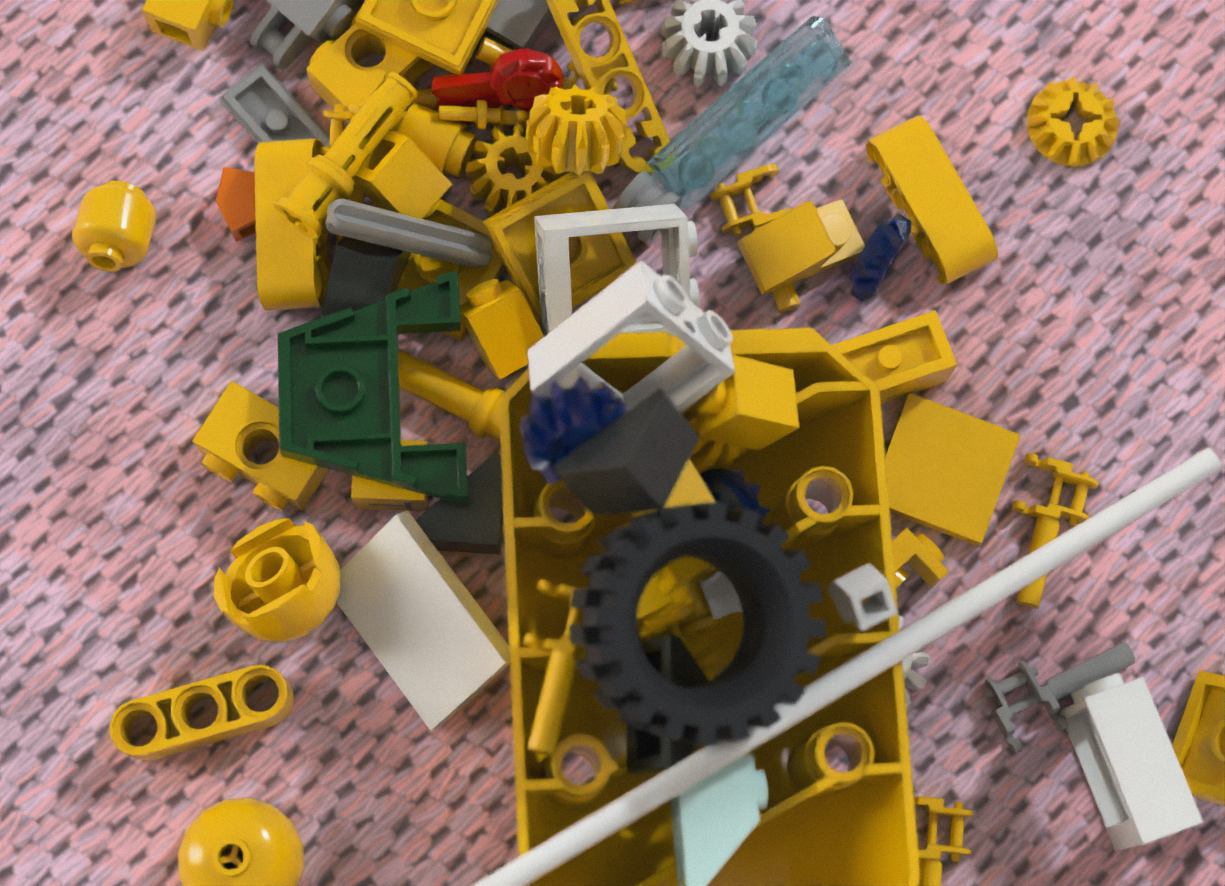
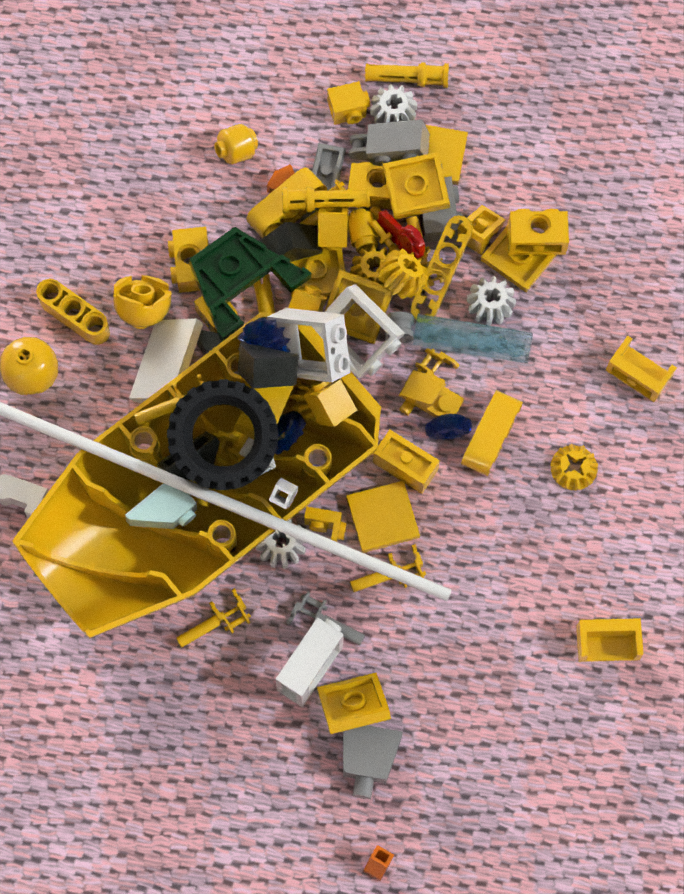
camera: 55 degrees right, 5 degrees down
light grey axle [325,198,493,269] -> none

